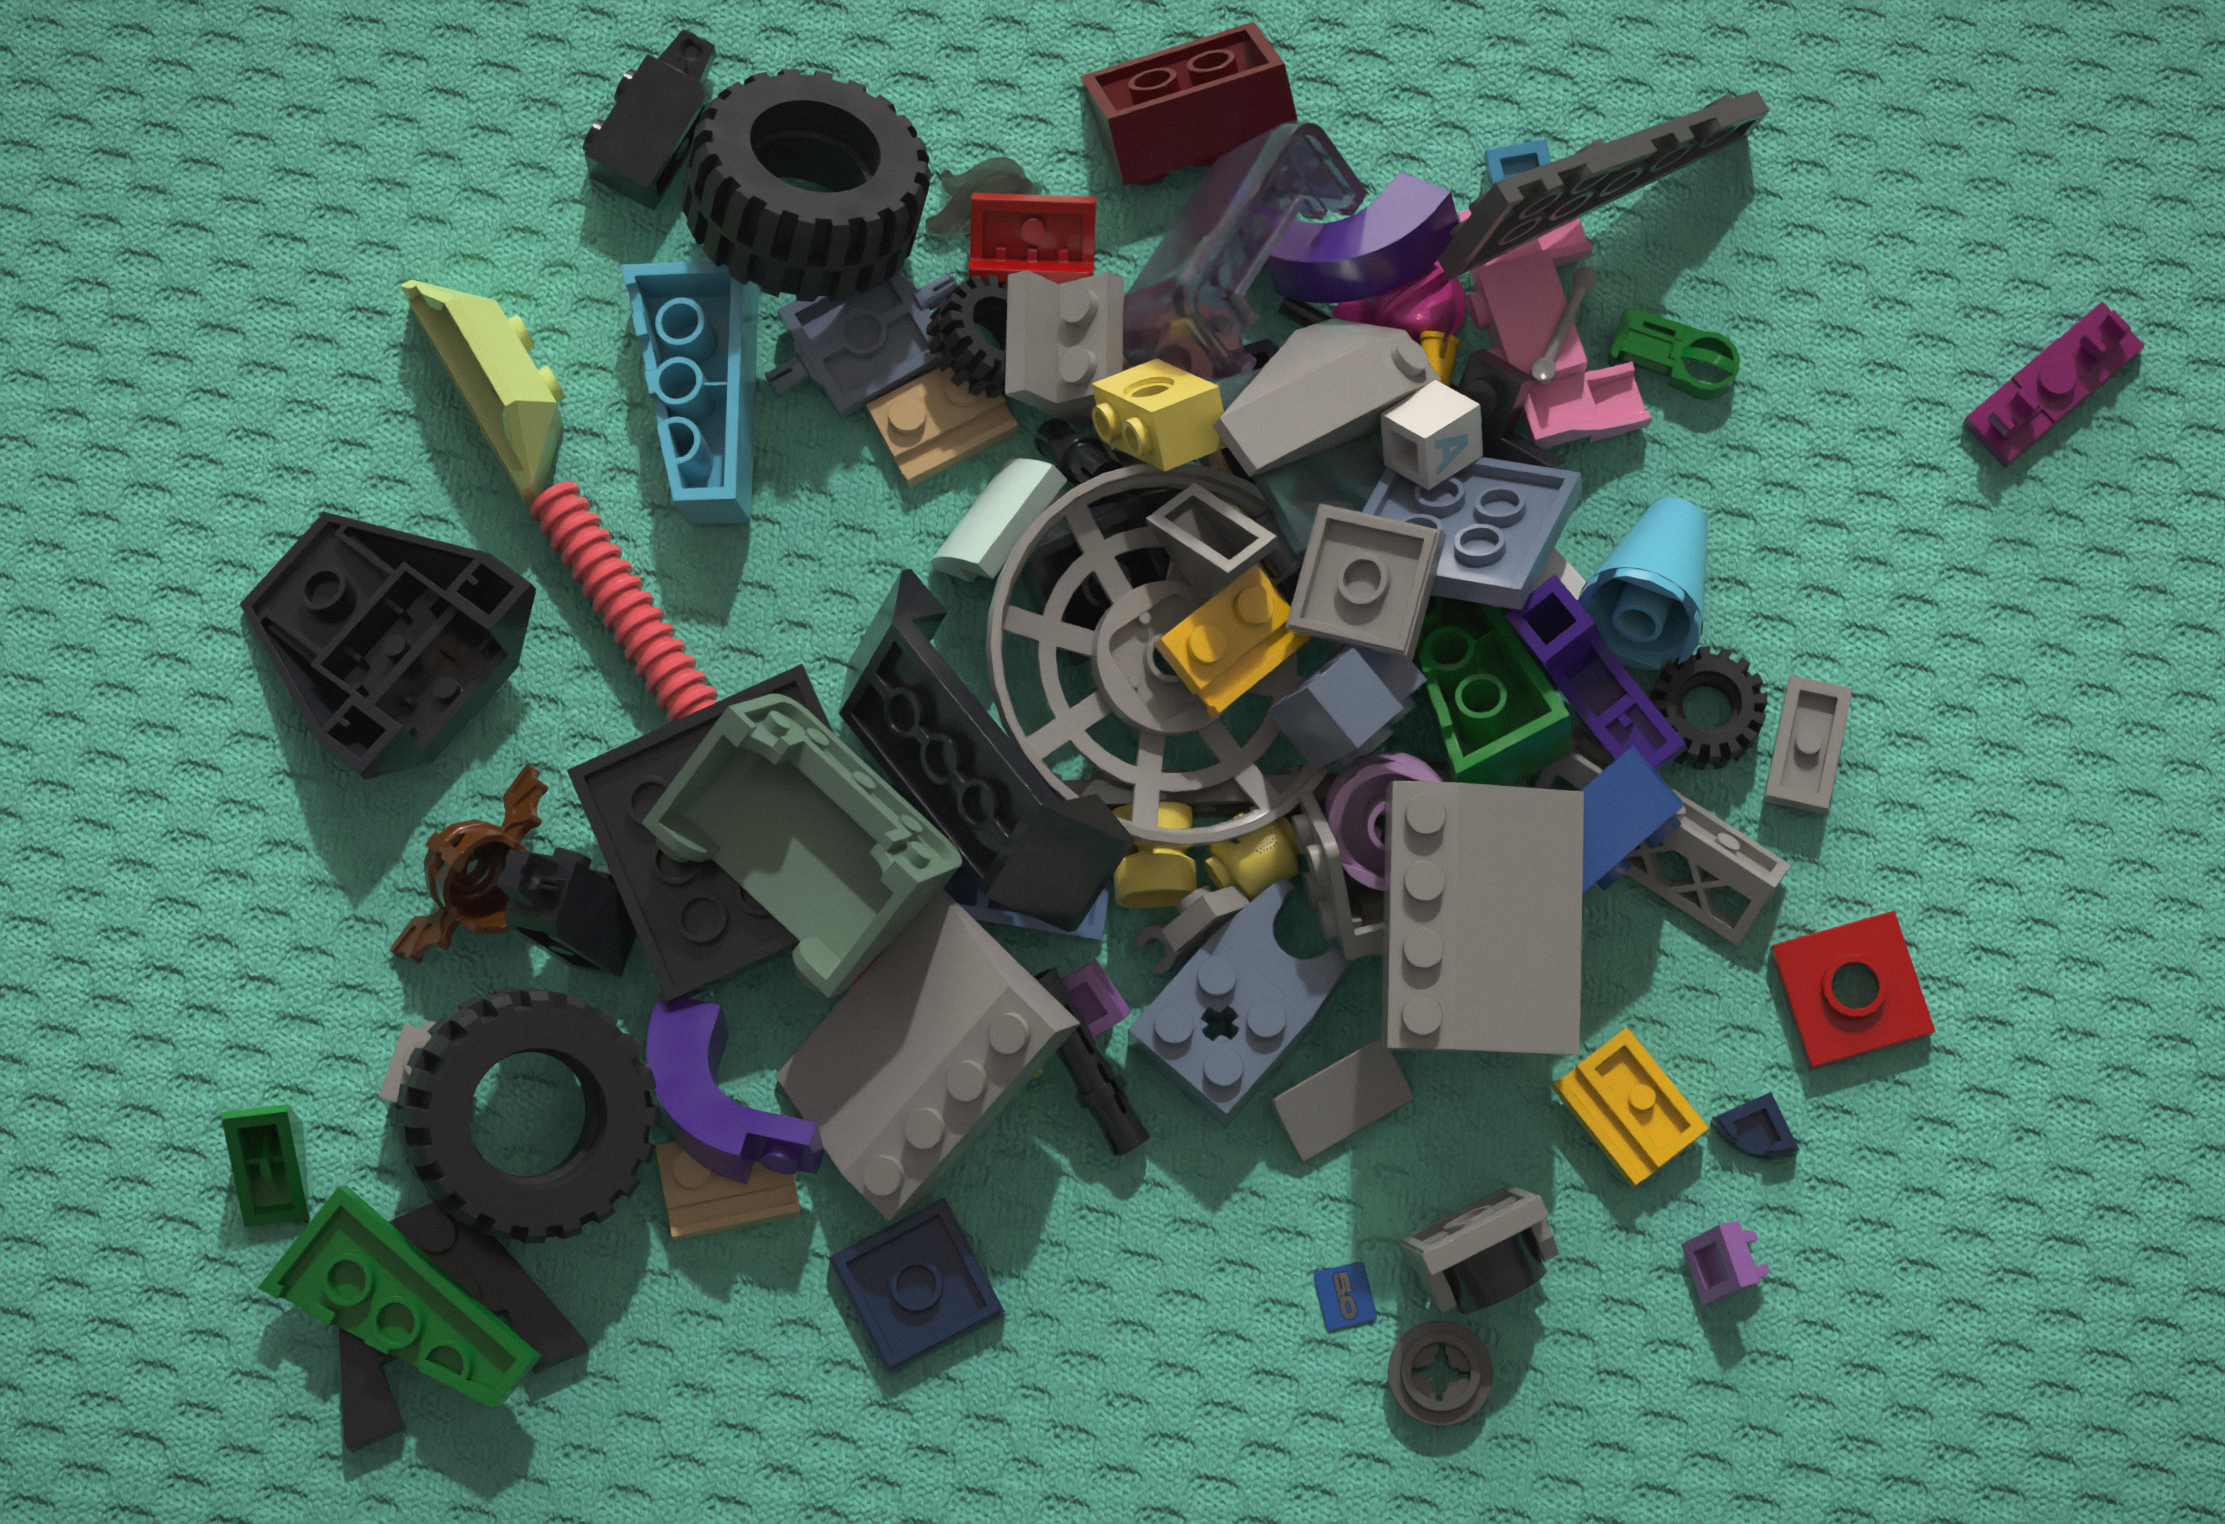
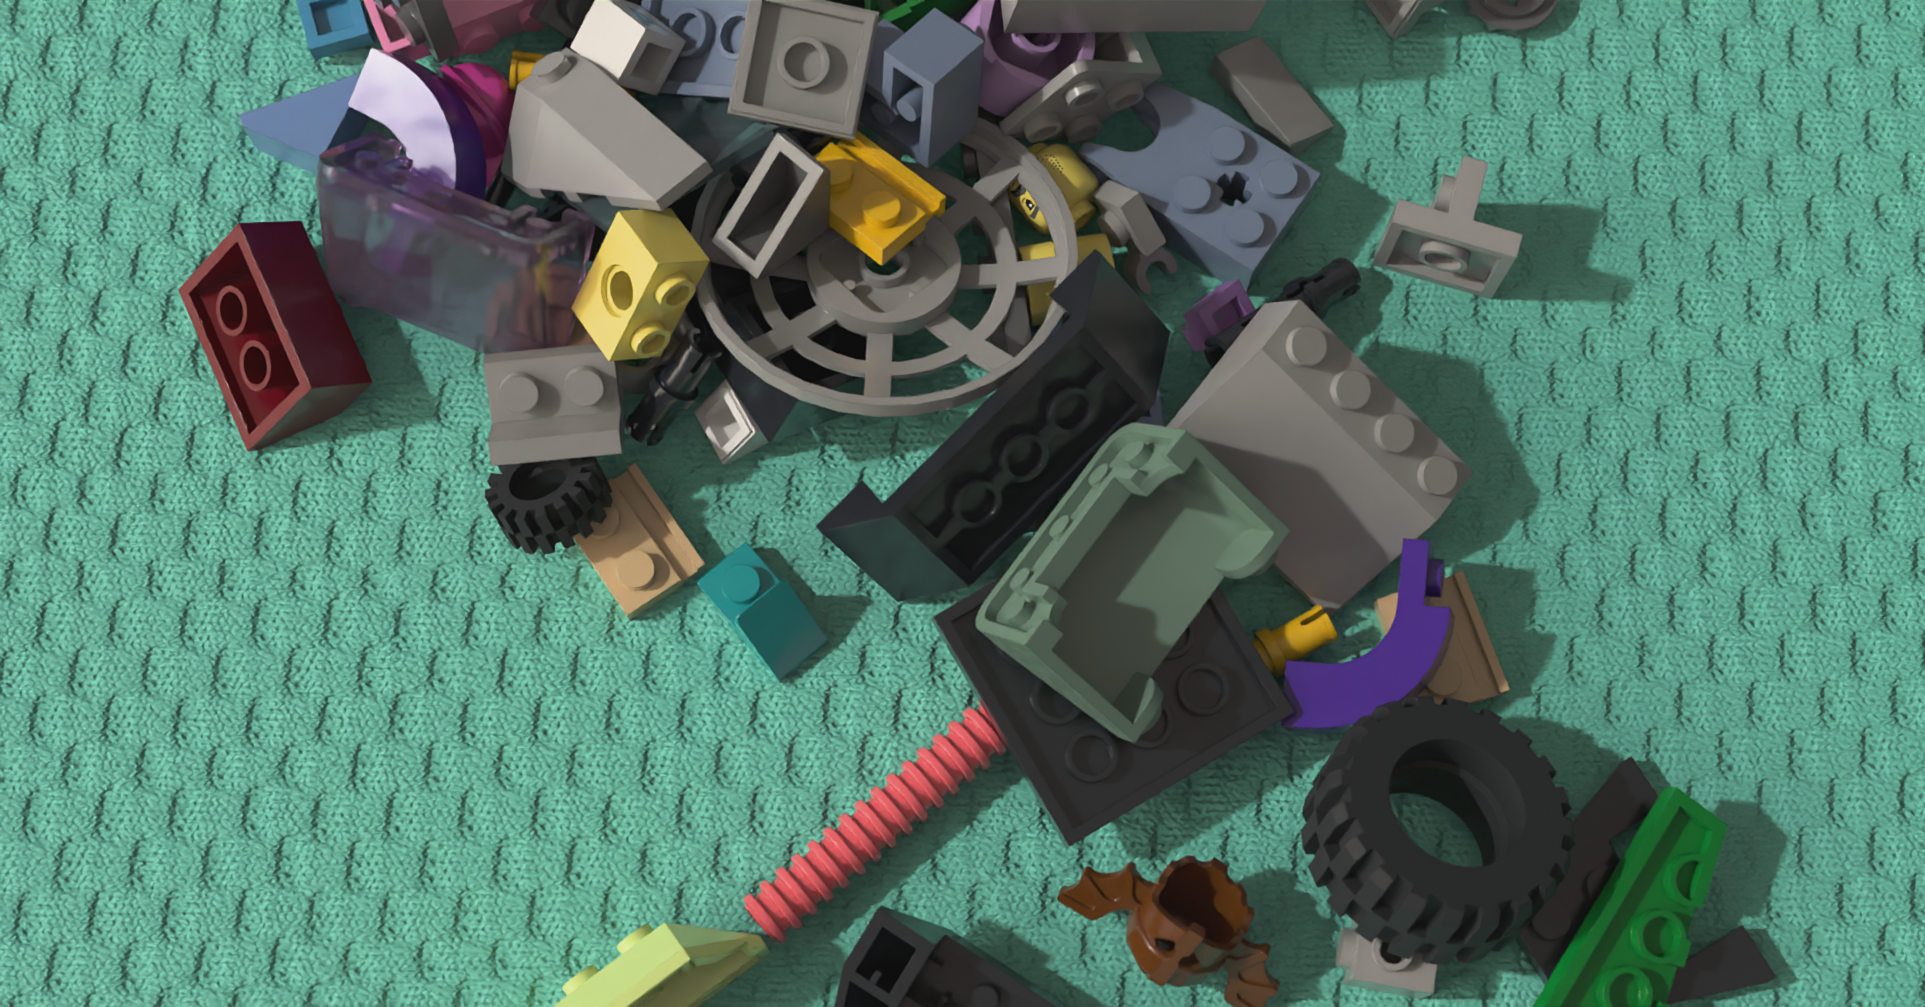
camera: 100 degrees left, 0 degrees up
black hinge [497,848,637,977] -> none
black hinge [583,29,716,211] -> none
medium azure wedge [621,261,759,525] -> none
black tyre [681,69,931,302] -> none
sand blue plate [764,271,958,420] -> none
dark blue tile [829,1197,1005,1376] -> none
clear smoke piece [925,156,1043,236] -> none
light aqua slope [929,458,1067,582] -> none
red bracket [968,193,1096,288] -> none
blue sticker [1314,1262,1377,1330] -> none
none -> medium blue slope [239,73,369,182]
none -> teal slope [696,542,829,683]
none -> yellow pin [1252,604,1338,678]
none -> light grey bracket [1372,156,1523,299]

